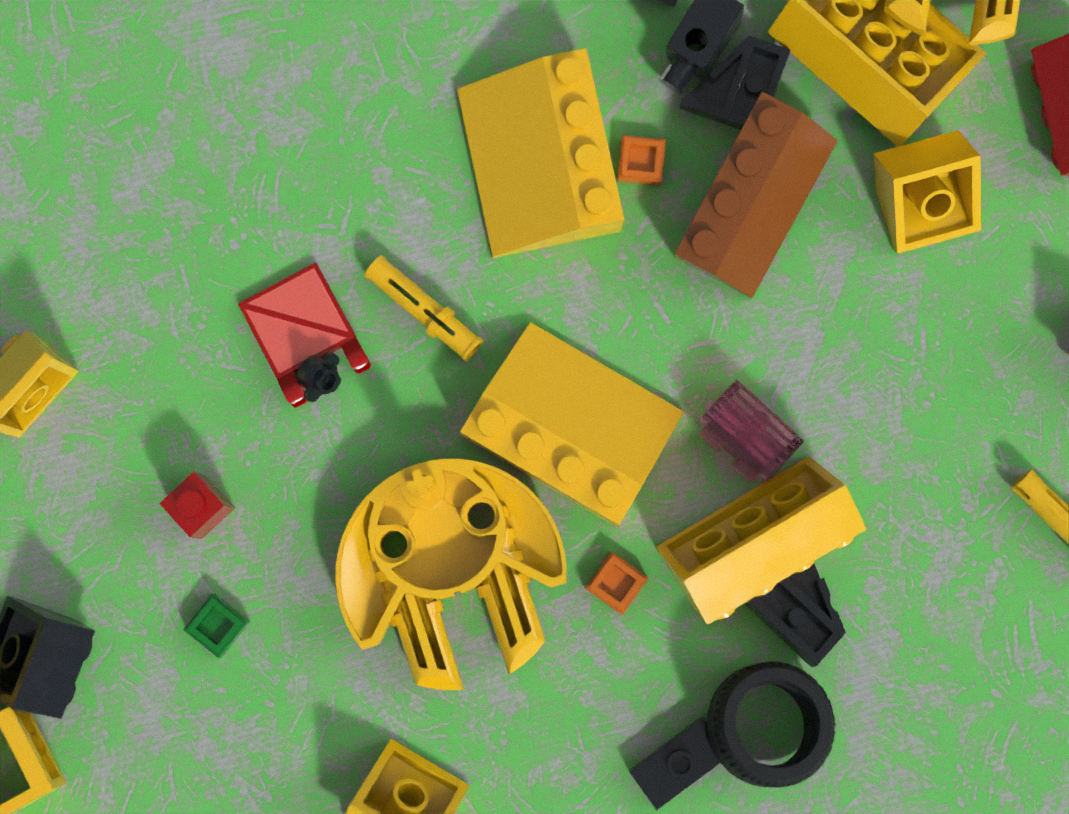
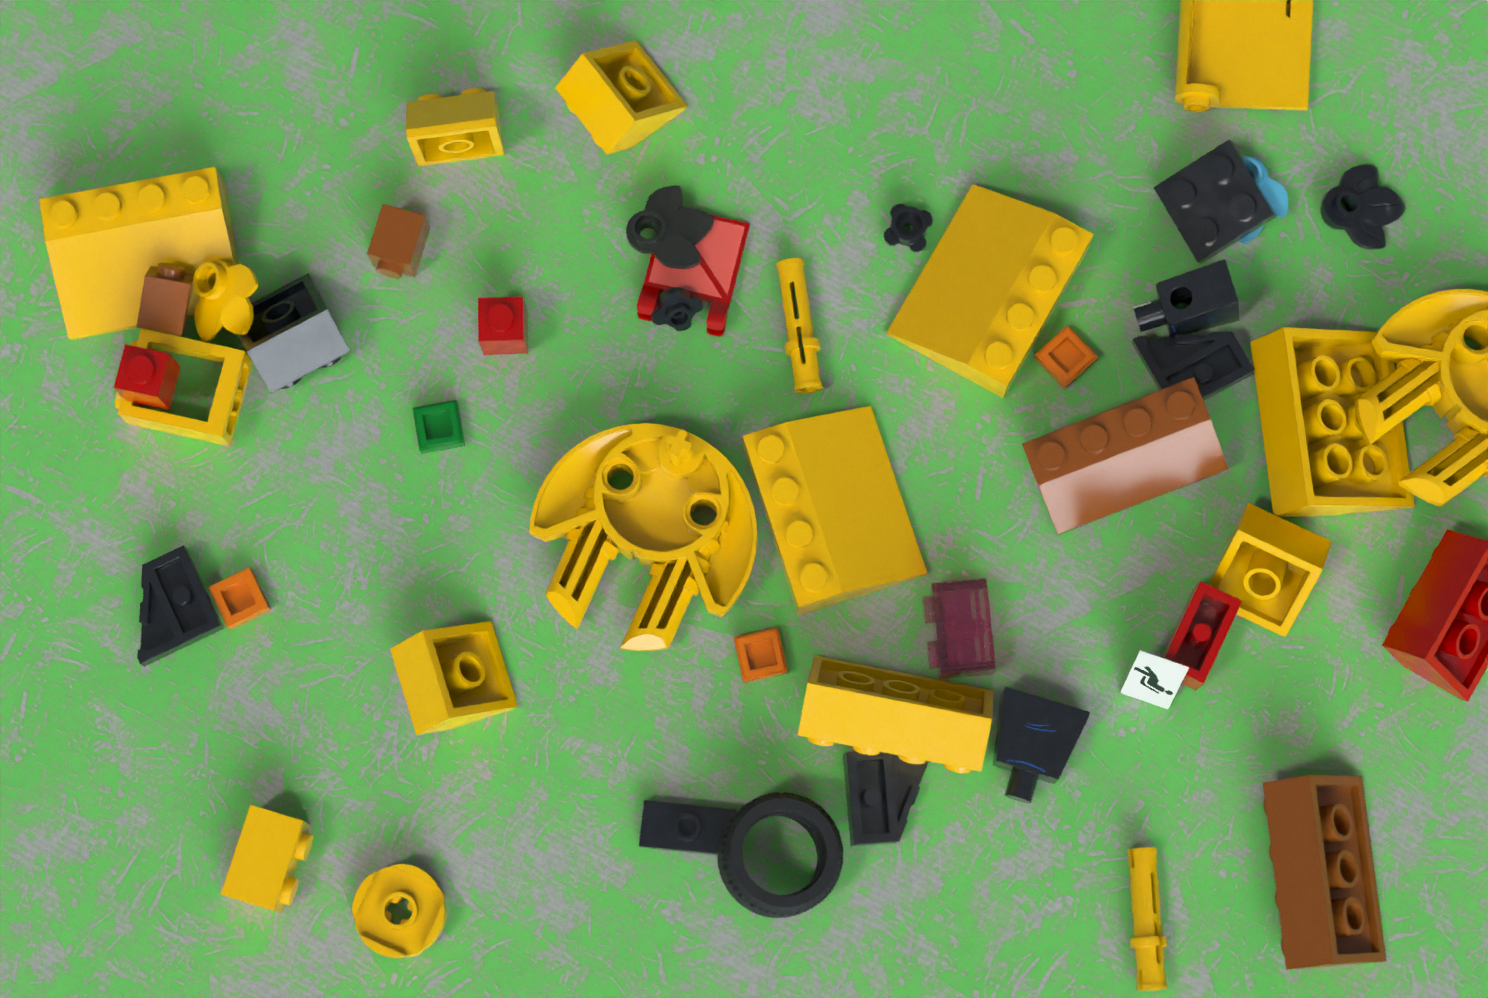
camera: 45 degrees right, 5 degrees down
none -> dark orange brick [367,204,430,279]
none -> yellow slope [555,40,688,155]
none -> pearl dark grey plate [626,185,714,269]
none -> black plate [884,204,933,252]
none -> black torso [993,687,1090,803]
none -> white sticker [1120,650,1189,709]
none -> red brick [1161,581,1242,691]

